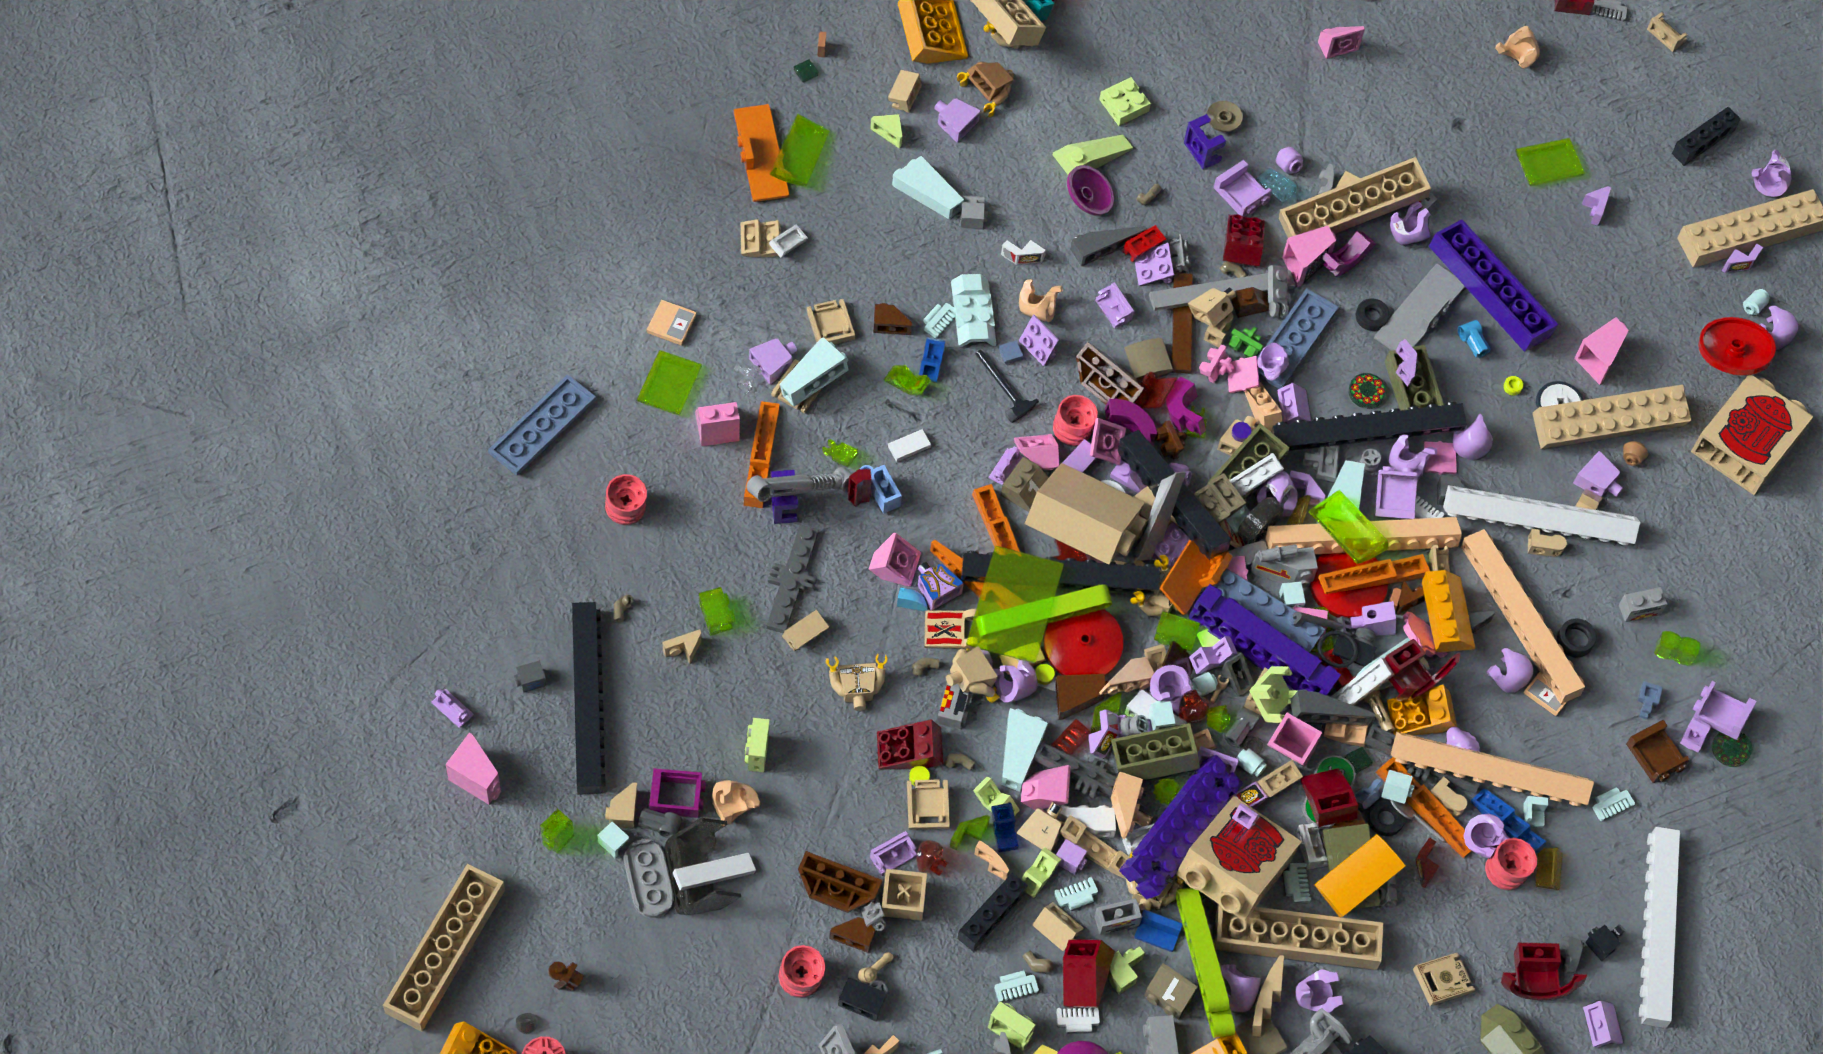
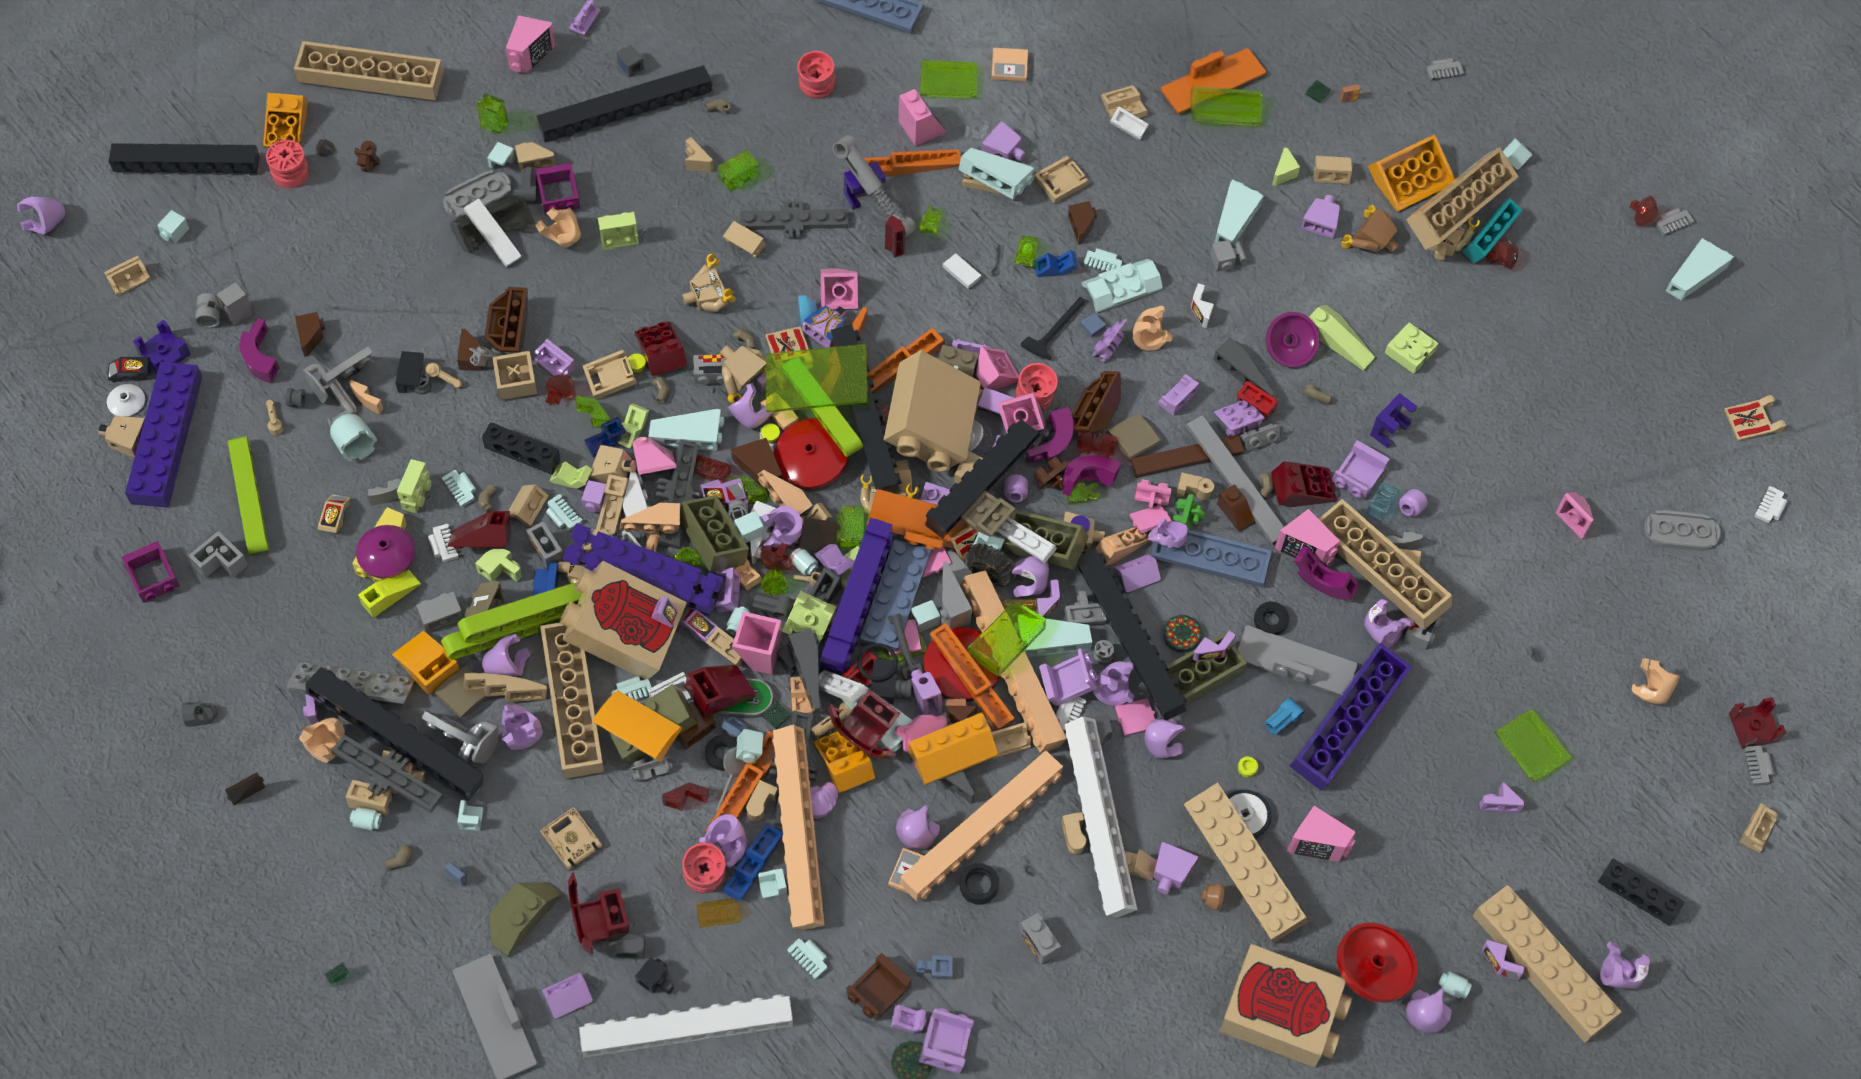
camera: 75 degrees right, 0 degrees up
coral wheel [778,945,825,998] -> none
light blue hinge [860,465,902,514] -> none
light nougat slope [974,841,1009,880] -> none
light grey wedge [1135,472,1186,561] -> none
tan torso [1188,287,1236,328] -> none
dark tan dish [1207,101,1243,132] -> none
light grey axle [1258,544,1299,563] -> none
light grey hinge [1268,265,1289,319] -> none
clear neon green brick [1654,631,1701,666] -> none

